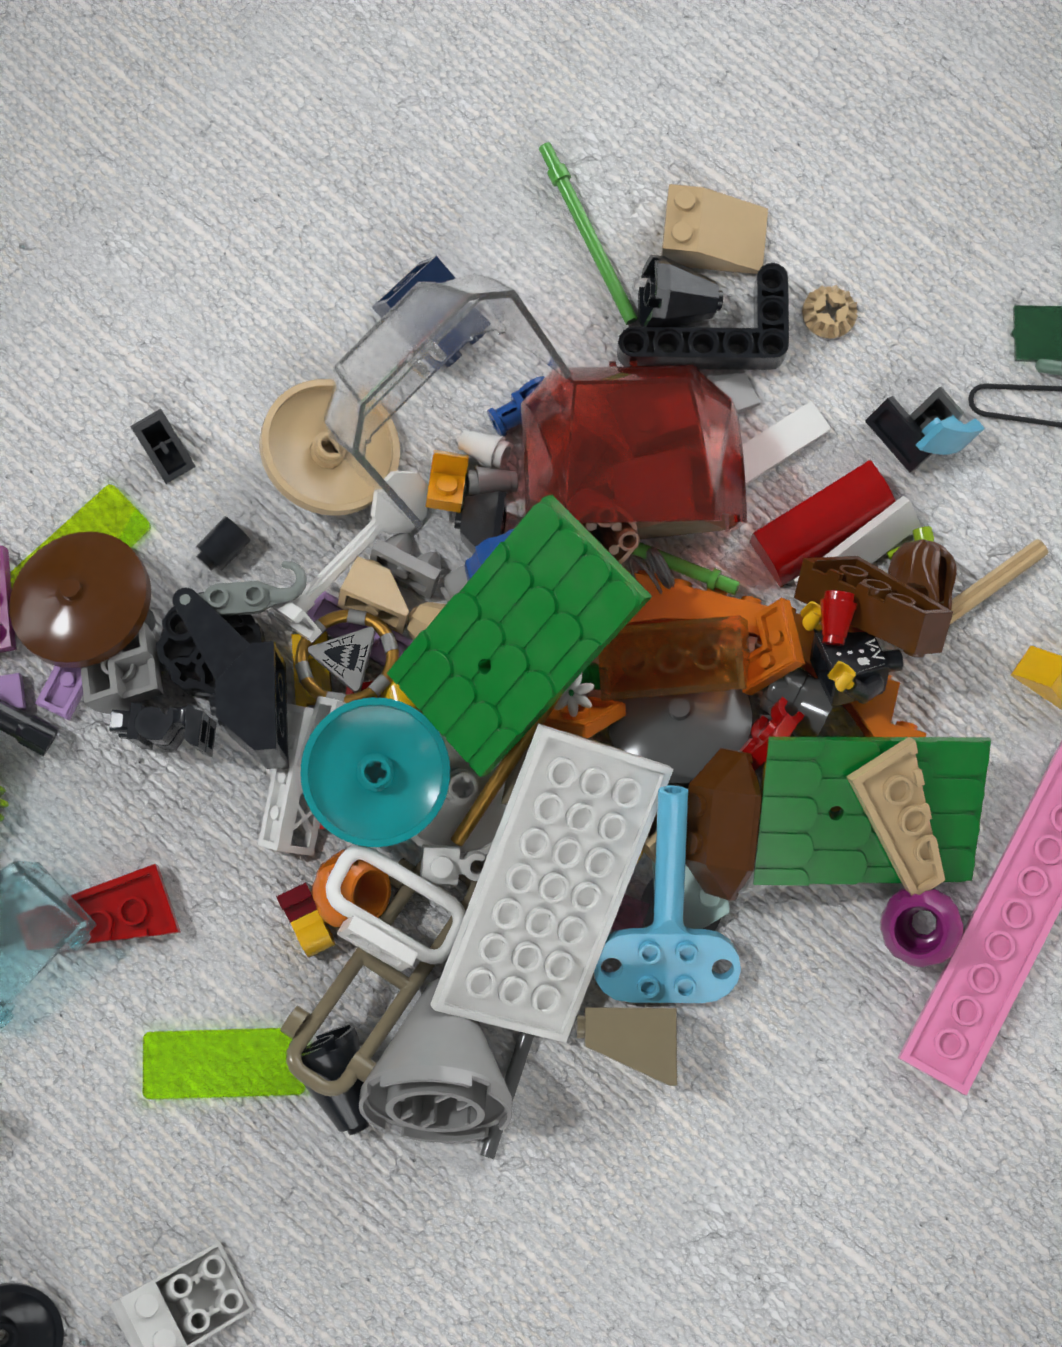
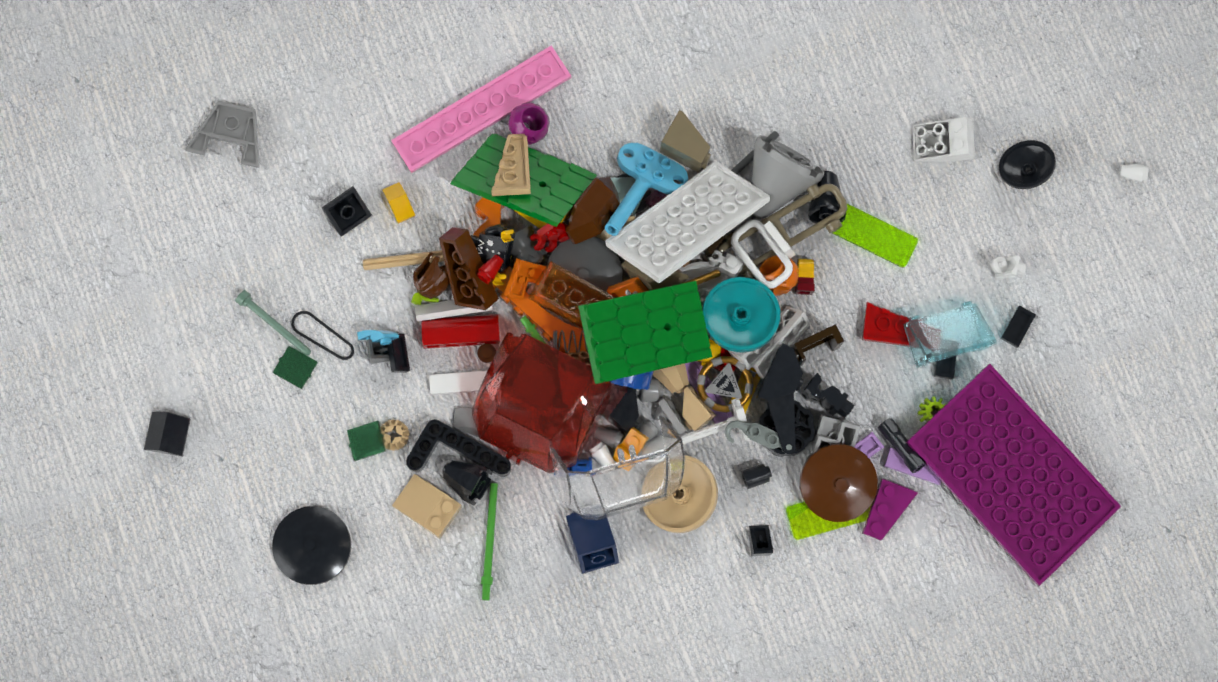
camera: 160 degrees left, 0 degrees up
none -> black dish [272,506,351,585]
none -> clear green piece [347,421,386,461]
none -> reddish brown plate [477,344,497,363]
none -> light grey cone [638,420,659,443]
none -> dark brown panel [793,324,844,367]

